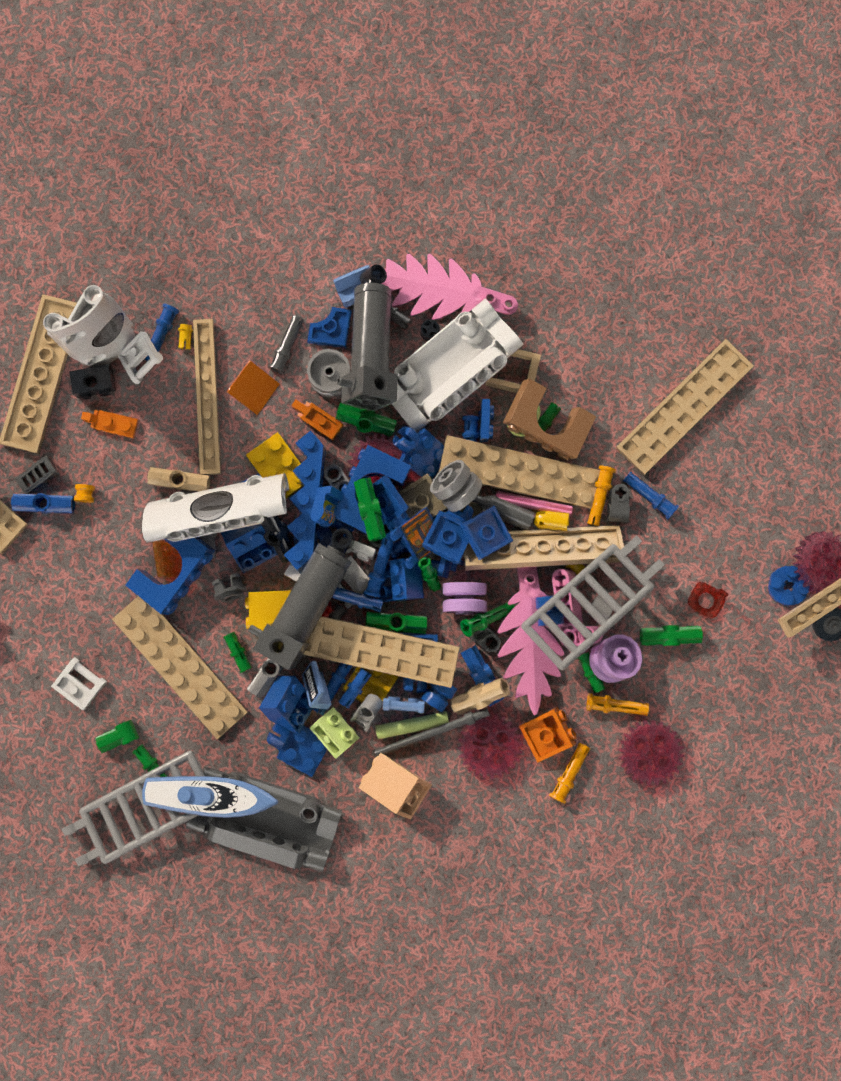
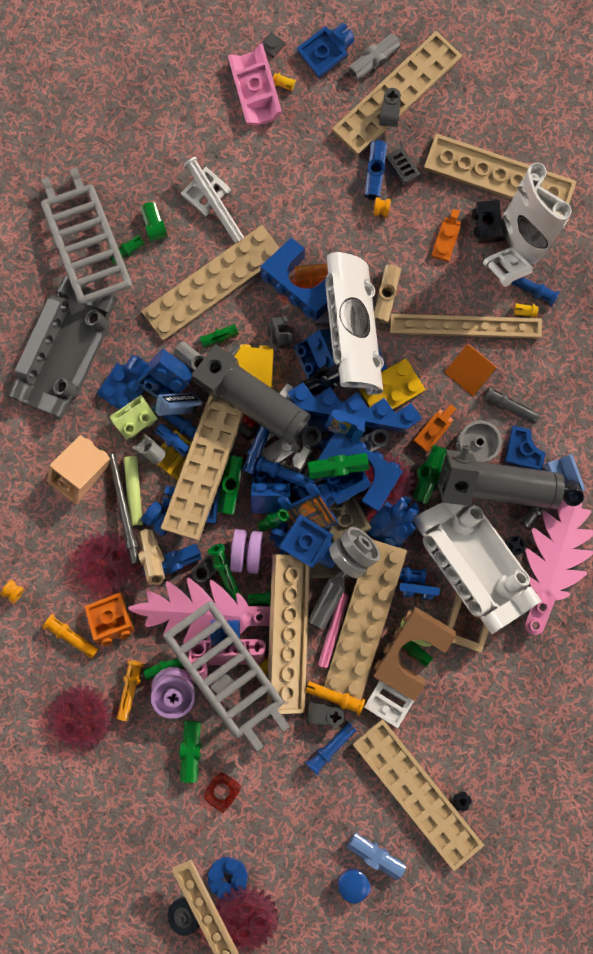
camera: 100 degrees right, 0 degrees up
piece [142,776,278,818] -> none
medium blue plate [383,696,425,713] -> none
blue tile [460,506,513,560] -> none
yellow piece [534,511,570,531] -> none
none -> light orange wheel [0,580,25,604]
none -> white axle [184,157,244,243]
none -> green pin [248,590,271,606]
none -> blue hair [338,868,371,904]
none -> medium blue piece [346,832,407,881]
none -> white plate [364,680,414,728]
none -> black plate [452,791,472,812]

